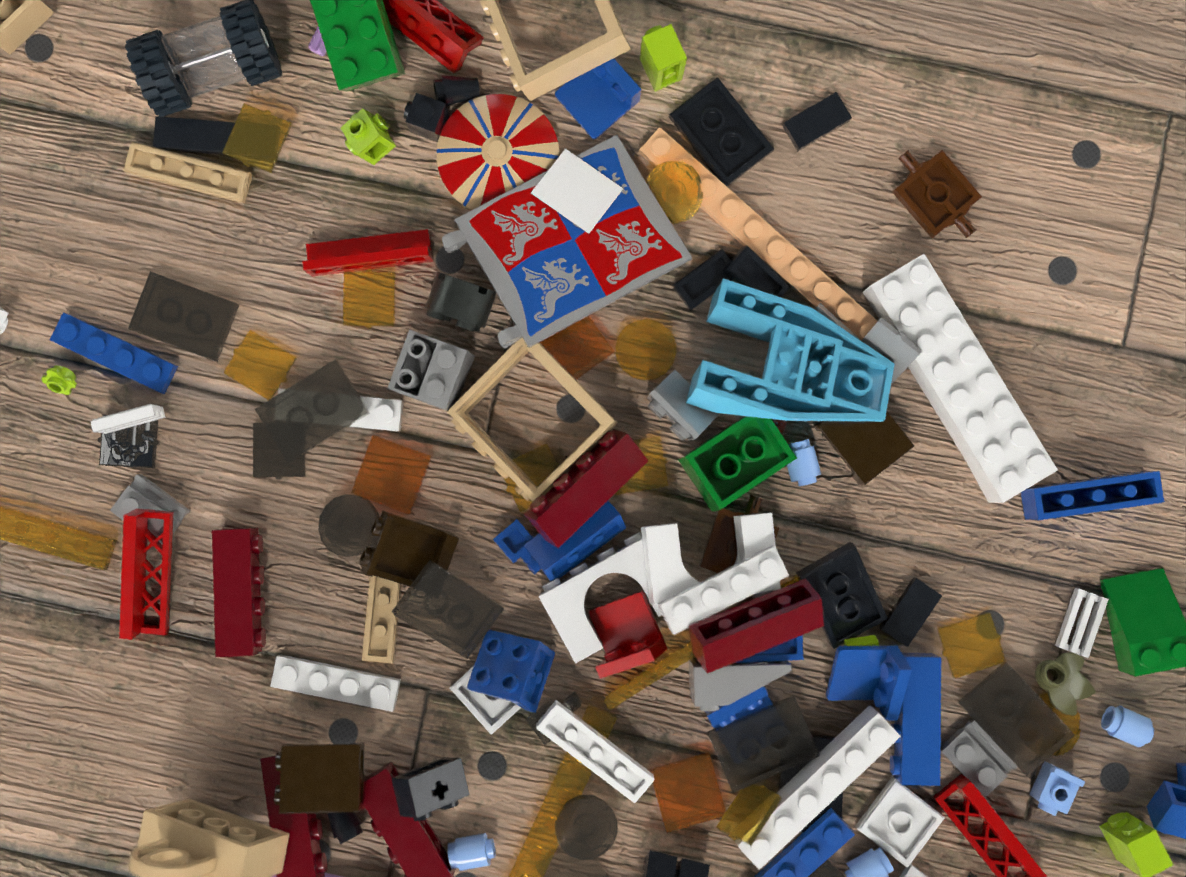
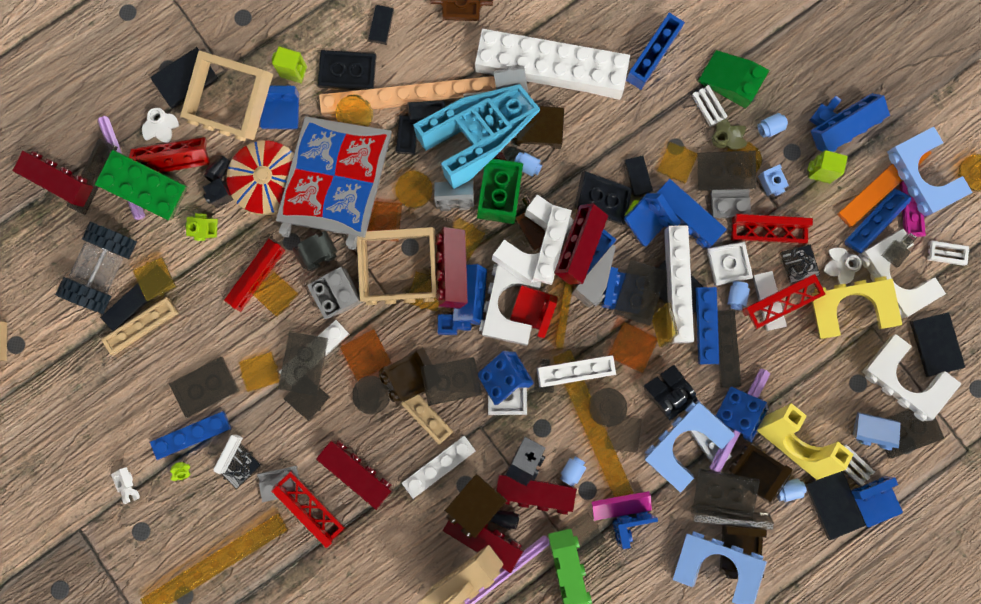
camera: 50 degrees left, 5 degrees down
white sticker [531,148,623,233] -> none

